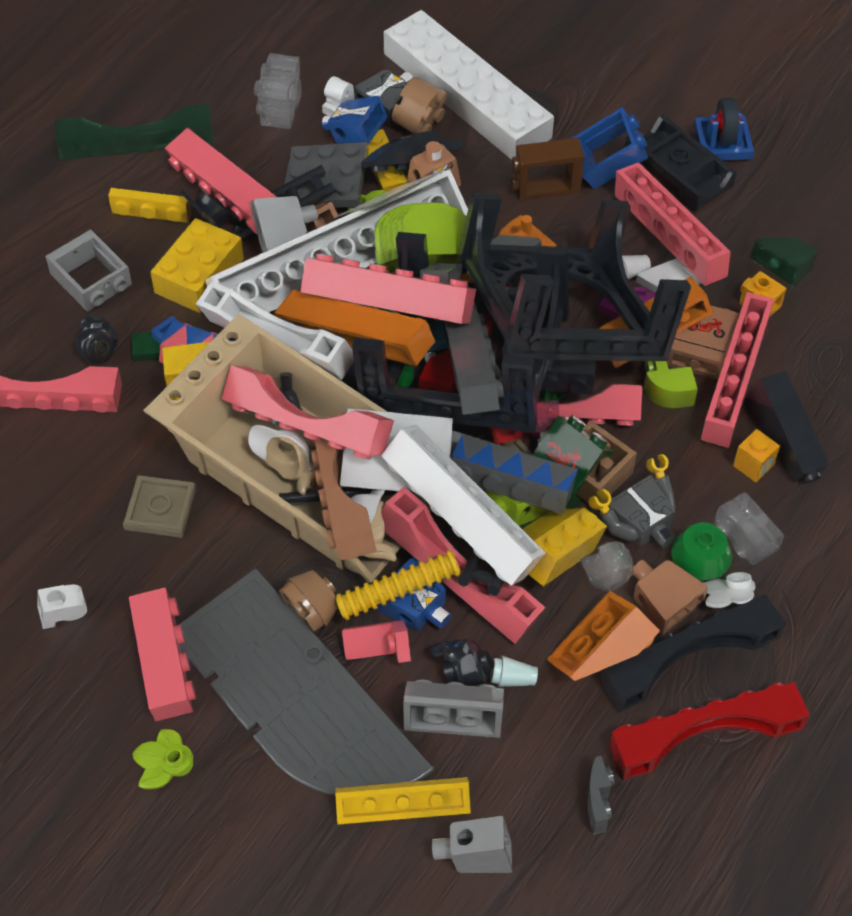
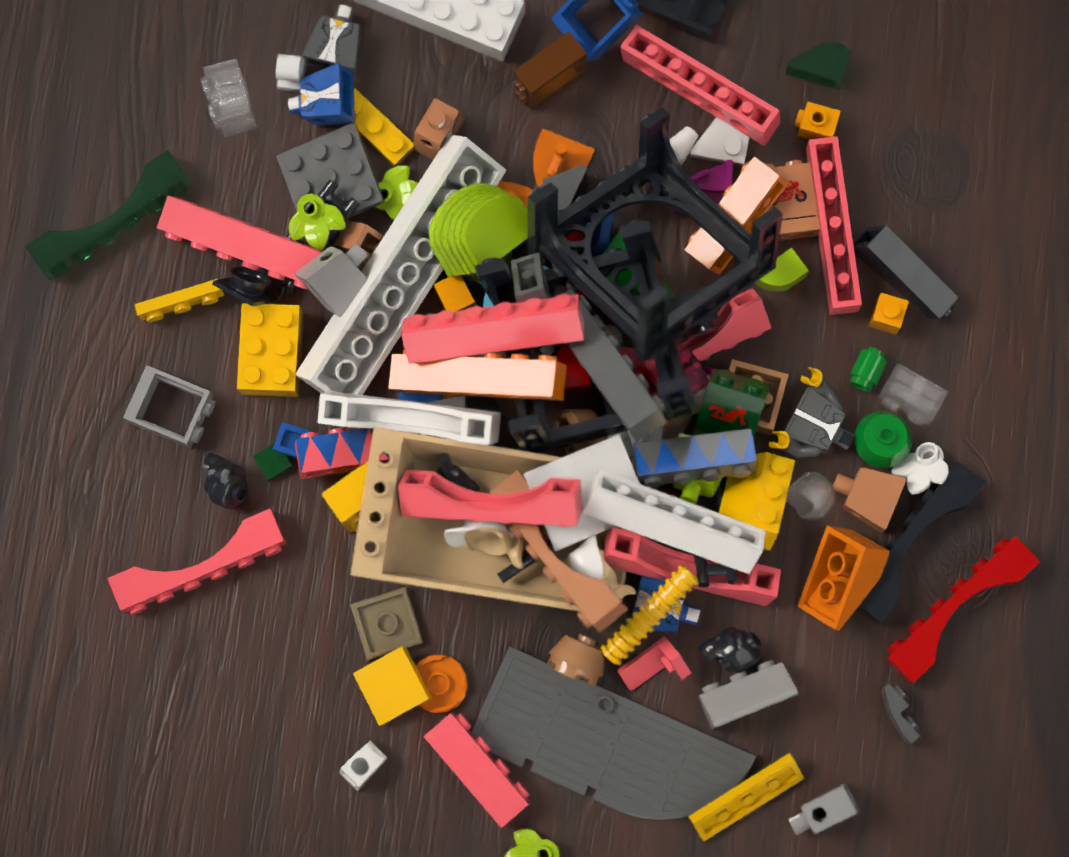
camera: 20 degrees left, 25 degrees up
white sticker [334,170,444,218] -> none
black slope [361,130,462,172] -> none
medium nougat brick [392,77,448,134] -> none
light aqua cone [490,656,538,687] -> none
none -> lime plate [289,194,346,251]
none -> yellow tile [353,646,432,726]
none -> orange tile [416,654,468,714]
none -> green brick [849,347,888,392]

